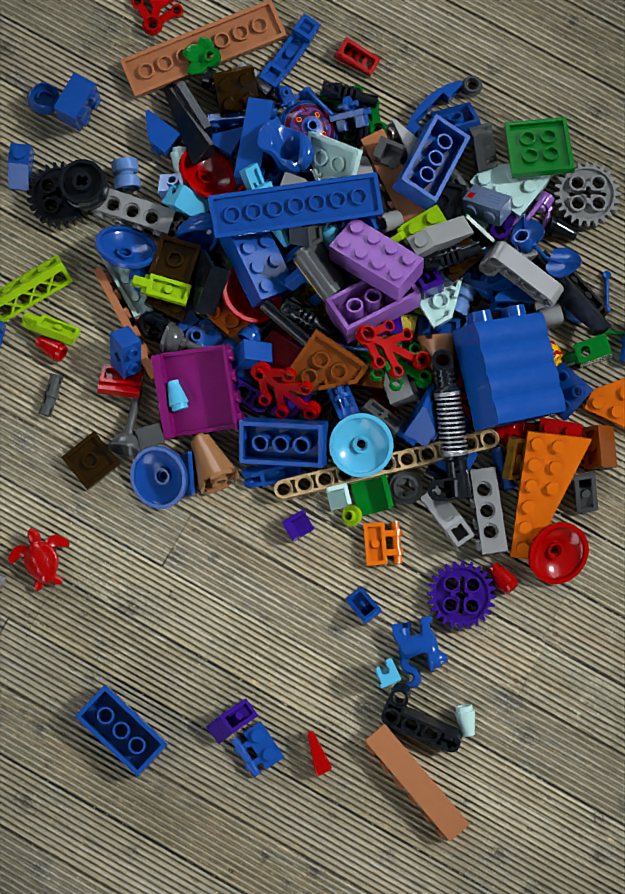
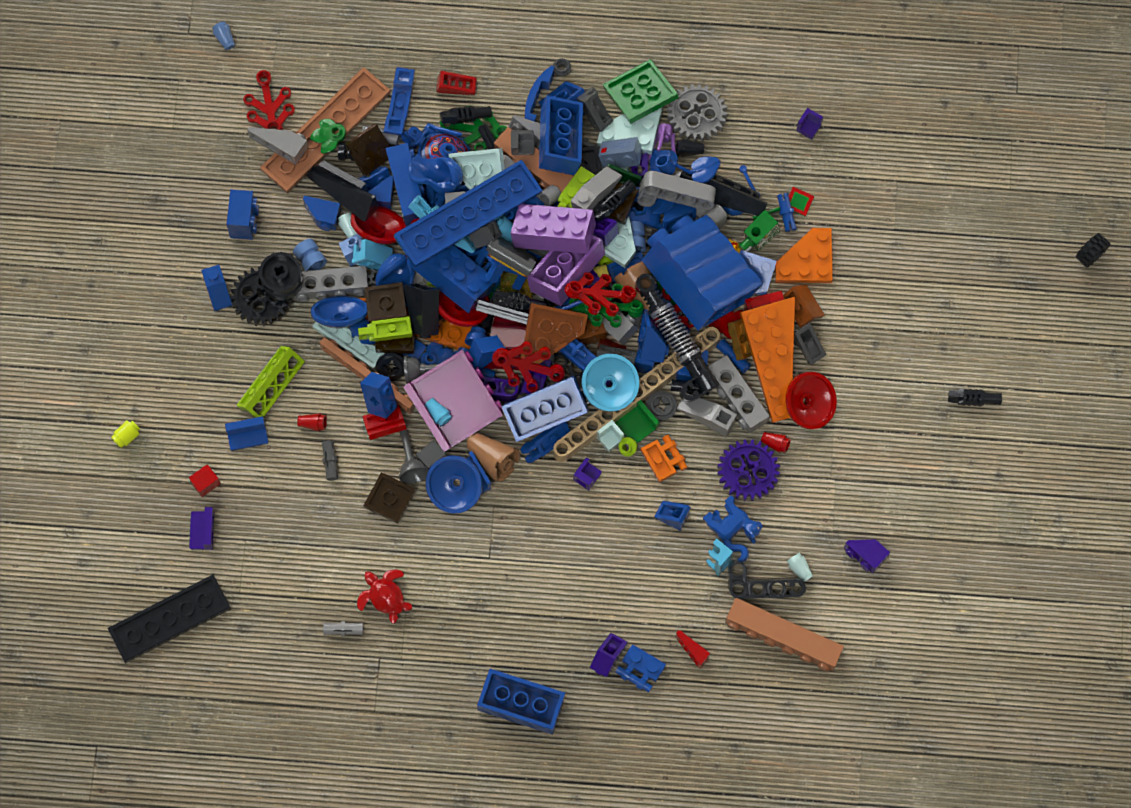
camera: 30 degrees left, 10 degrees down
lime hinge [21,312,81,346] -> none
blue hair [27,82,60,115] -> none
blue hips [329,96,372,132] -> none
none -> light grey slope [248,127,308,165]
none -> dark purple slope [844,539,890,574]

